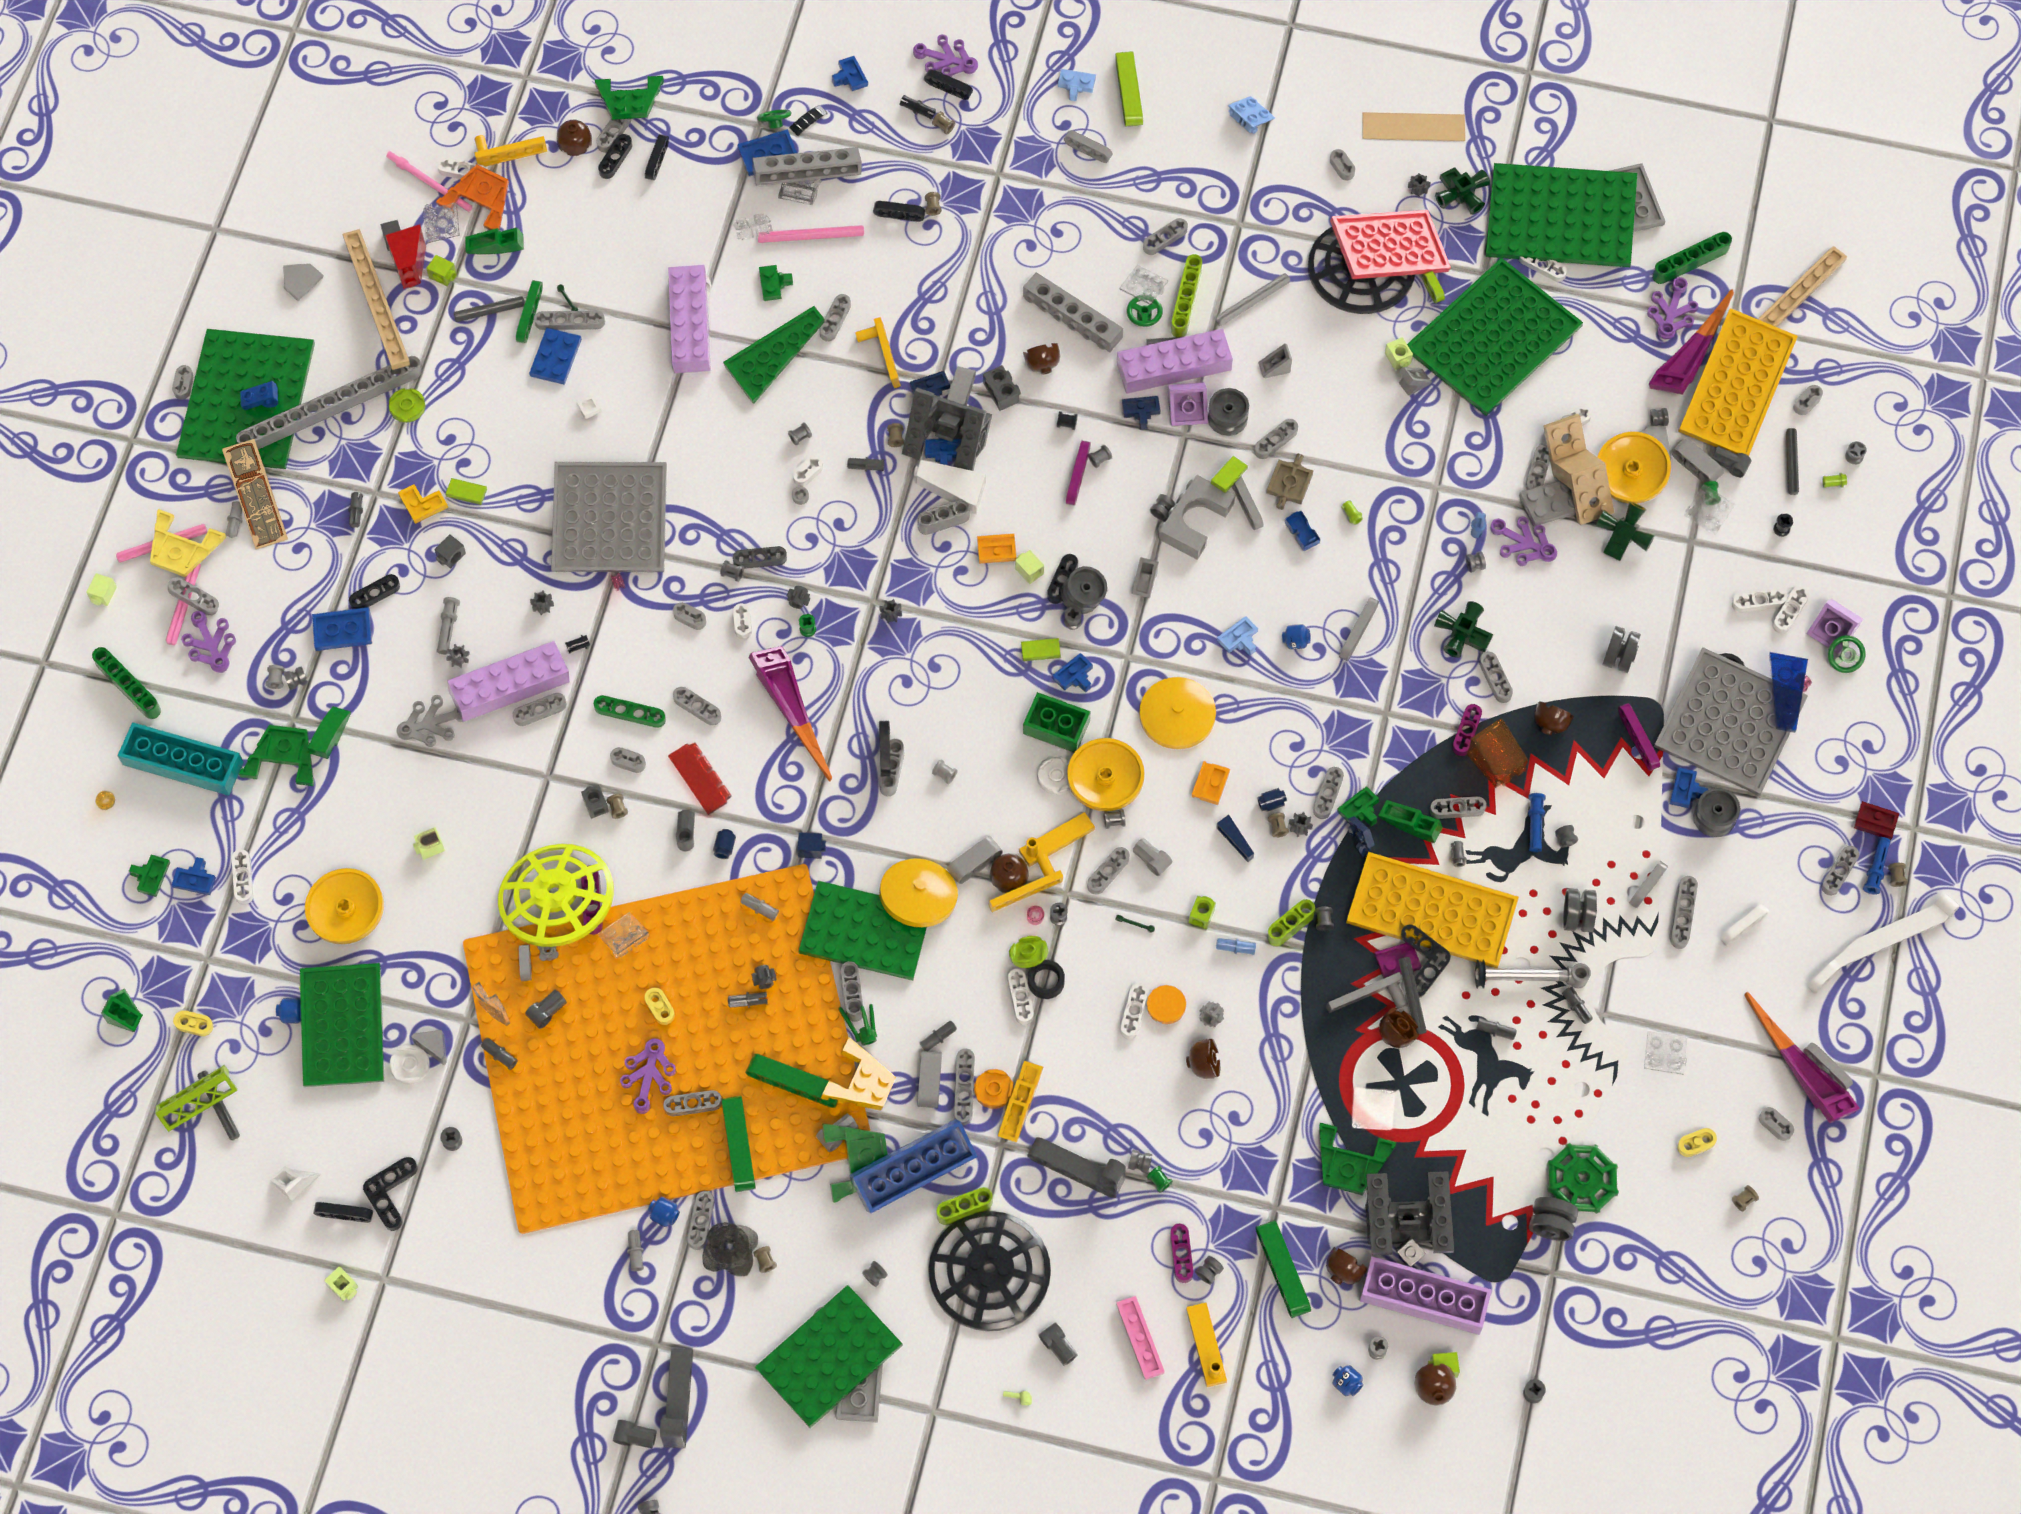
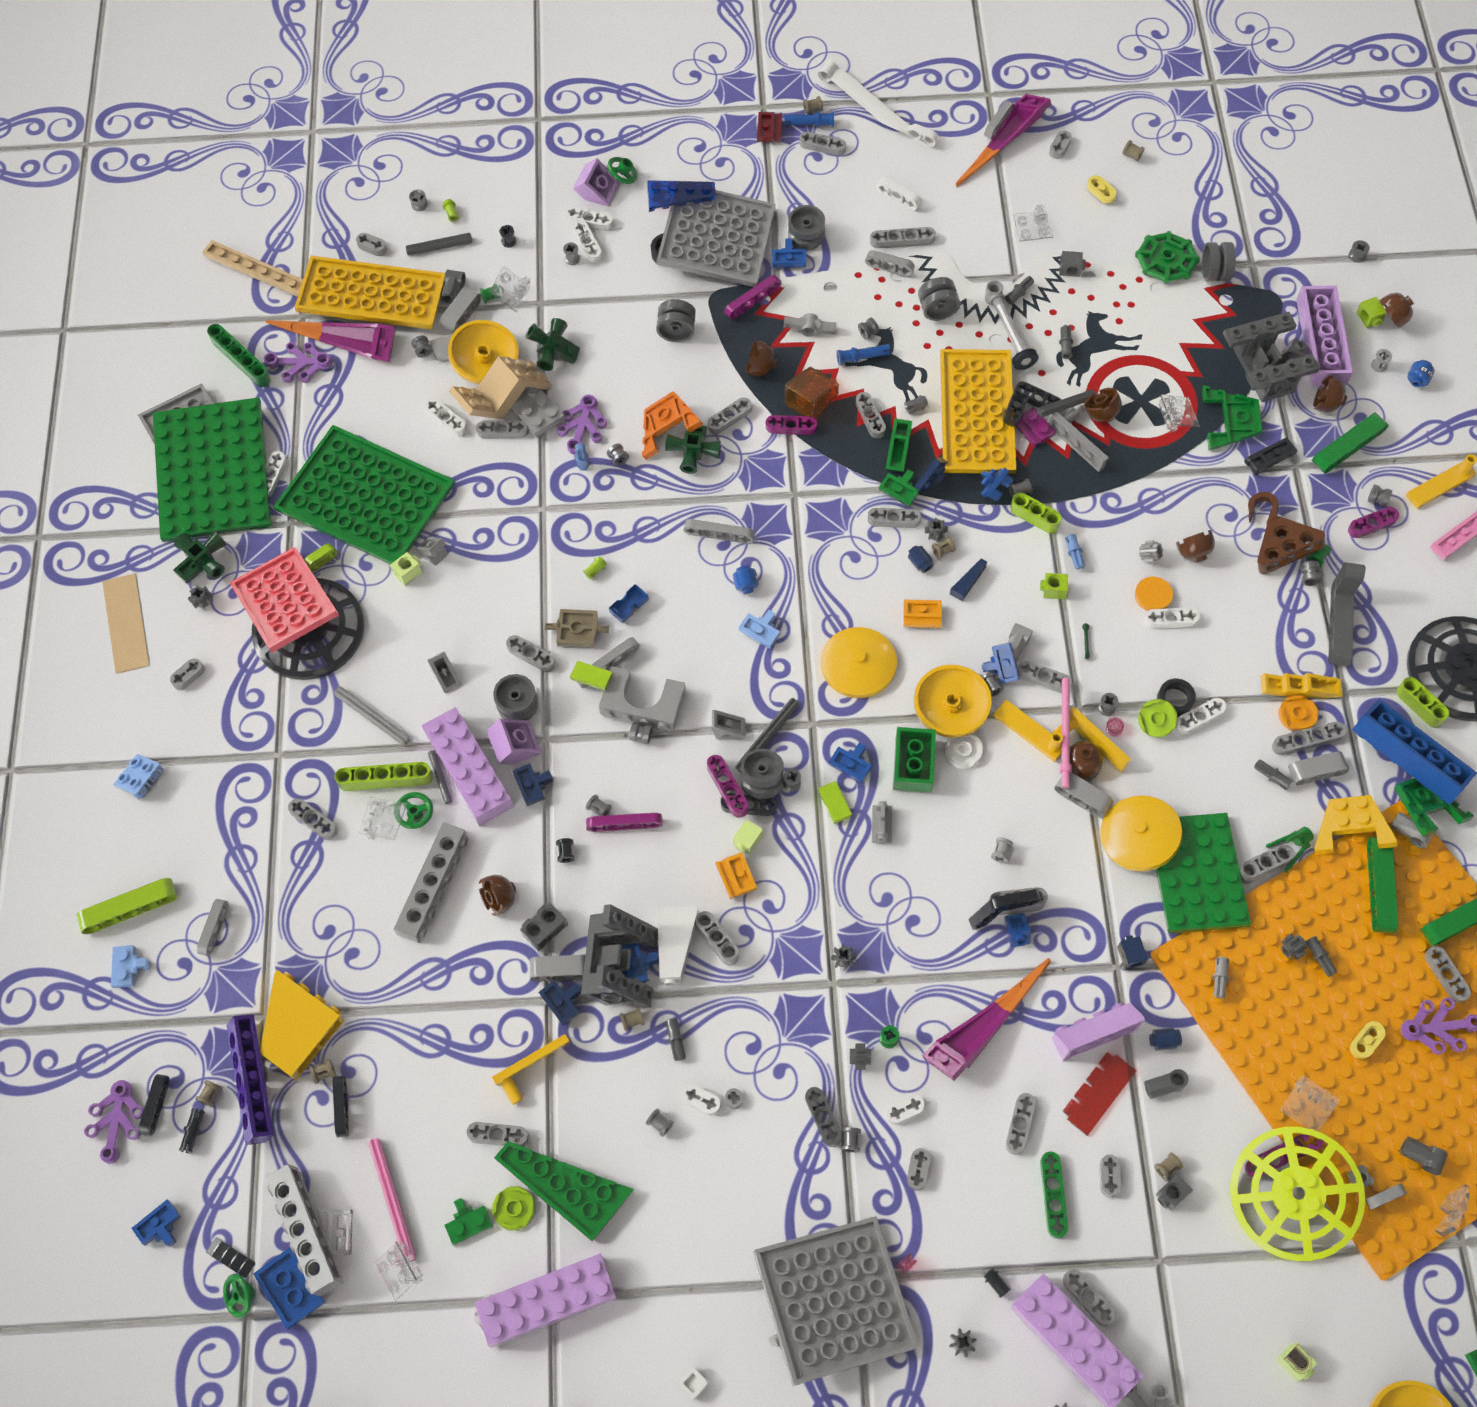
camera: 105 degrees left, 0 degrees up
none -> dark purple brick [226,1014,274,1145]
none -> yellow slope [260,970,344,1081]
none -> lime tile [492,1186,536,1231]
none -> flat silver bush [563,242,580,265]
none -> orange wing [642,391,703,460]
none -> magenta beam [707,755,748,818]
none -> dark grey axle [735,698,799,773]
none -> light grey pin [783,313,836,337]
none -> light grey hinge [872,801,892,843]
none -> blue hips [980,468,1013,501]
none -> hinge [982,642,1020,684]
none -> blue bracket [1005,913,1031,947]
none -> lavender slope [1052,1002,1145,1061]
none -> dark grey brick [1059,251,1086,277]
none -> bright pink bar [1060,678,1072,788]
none -> black plate [1244,437,1298,476]
none -> reddish brown piece [1248,492,1326,575]

